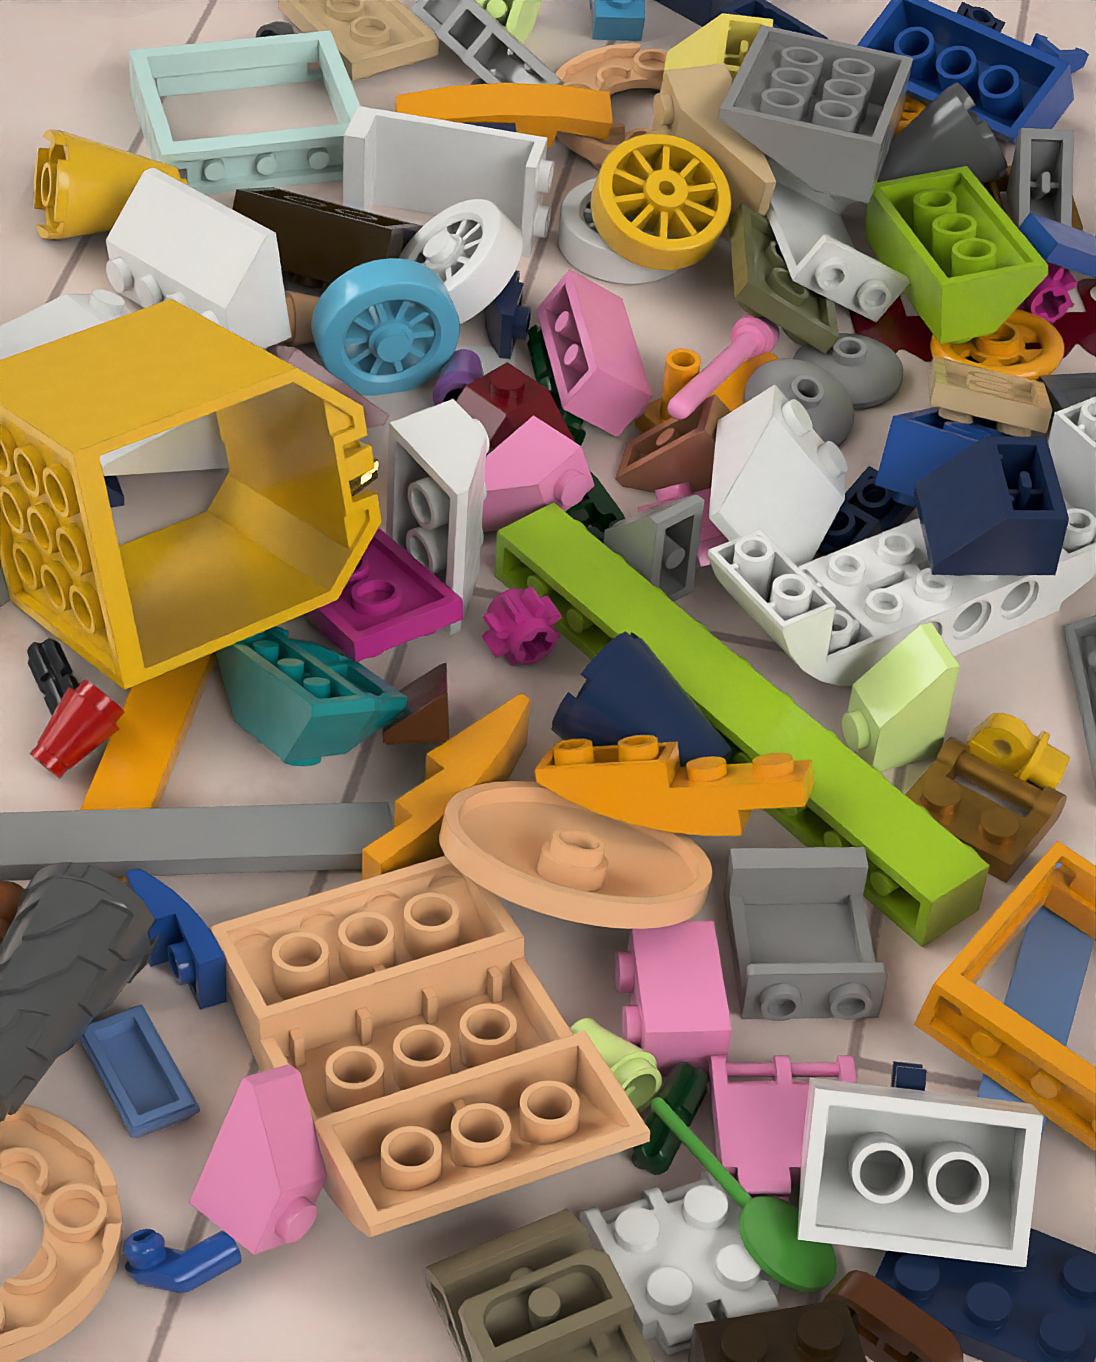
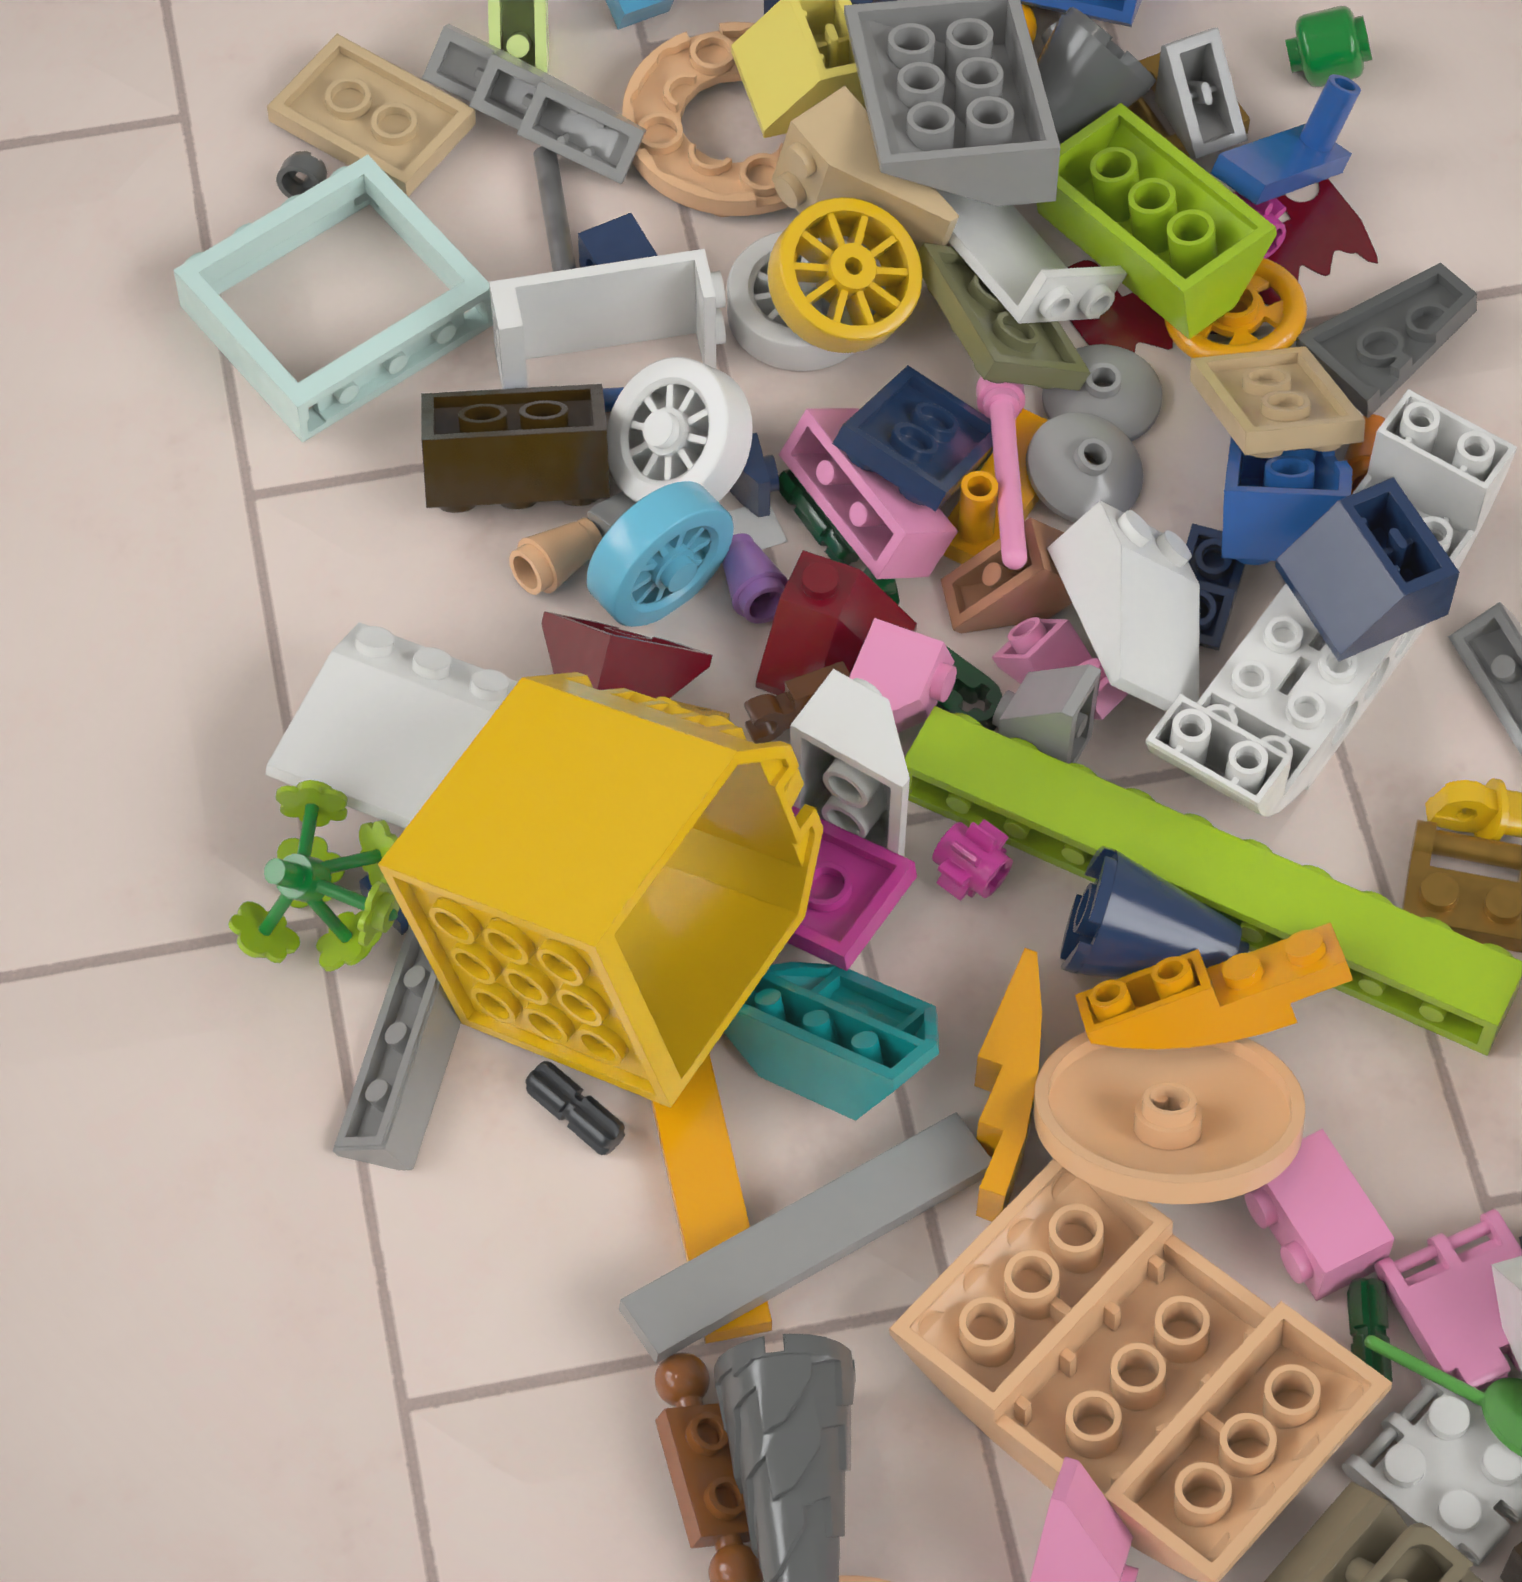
camera: 20 degrees left, 15 degrees up
red cone [29,679,125,779] -> none
yellow cone [33,129,188,240] -> none
medium blue tile [79,1004,200,1139] -> none
white slope [106,167,292,349] -> none
blue slope [126,868,227,1010] -> none
reddish brown slope [382,663,449,745] -> none
light orange slope [394,83,613,147] -> none
yellowish green cone [570,1018,662,1113] -> none
light grey panel [723,847,888,1021] -> none
yellowish green slope [842,623,960,771] -> none
none -> dark blue plate [832,365,993,512]

